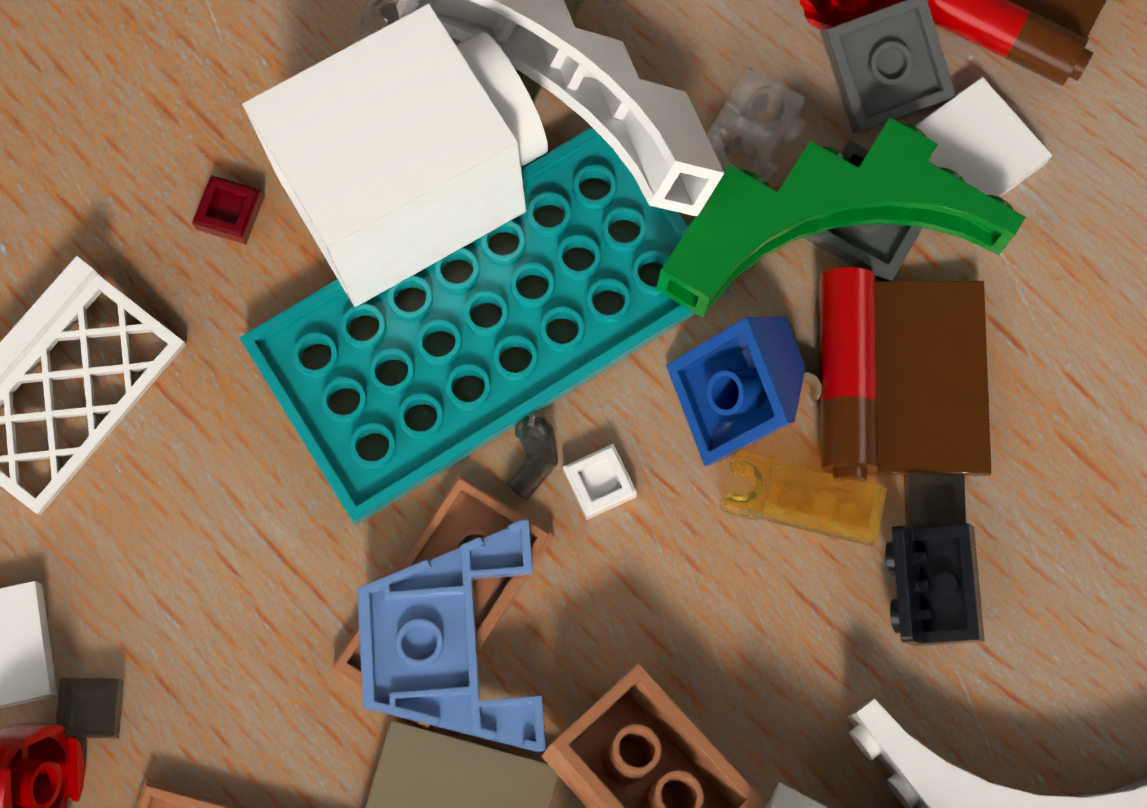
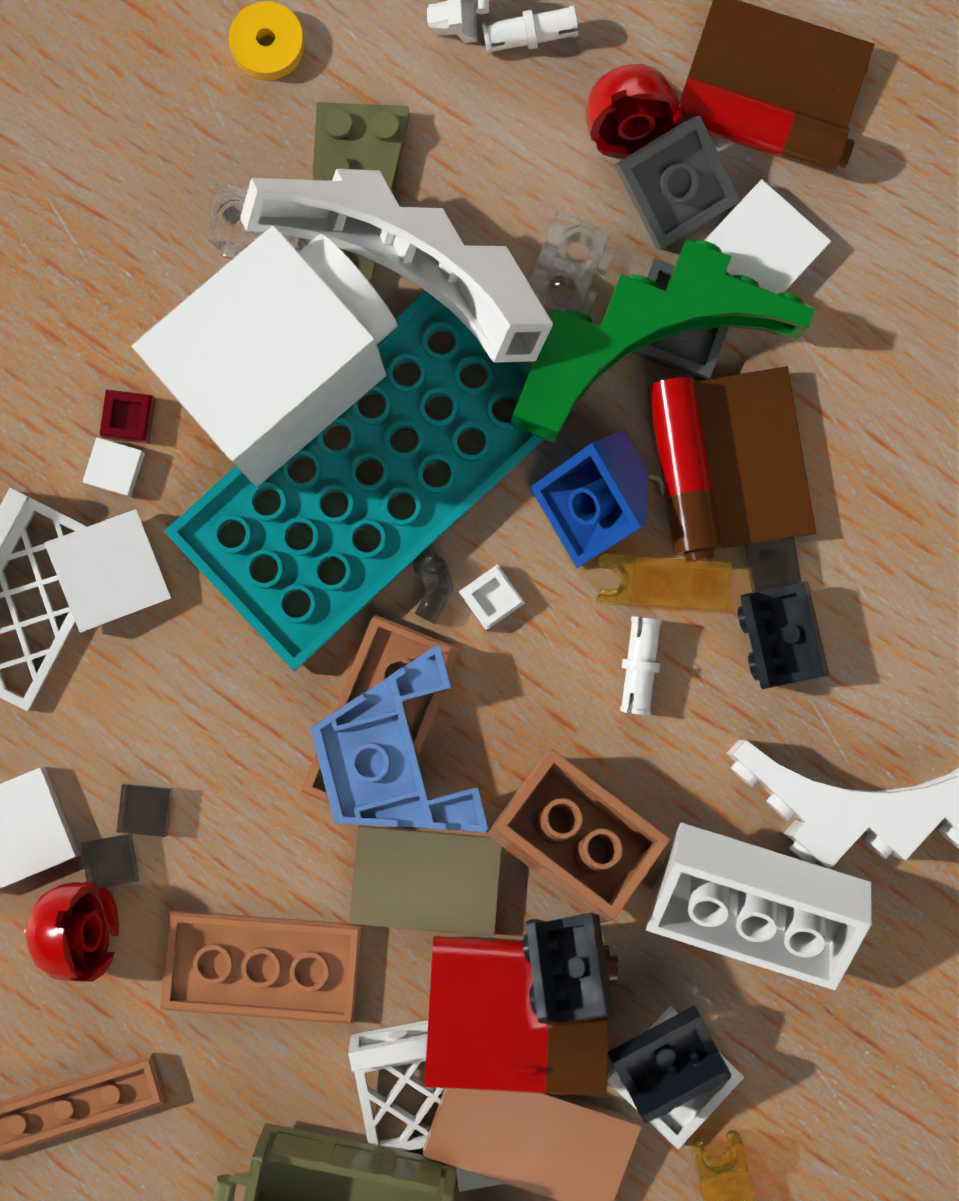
camera: 10 degrees left, 10 degrees up
none -> white tile [44,509,171,633]
none -> white tile [82,437,145,498]
none -> clear smoke tile [116,783,173,837]
none -> white pin [620,616,662,715]

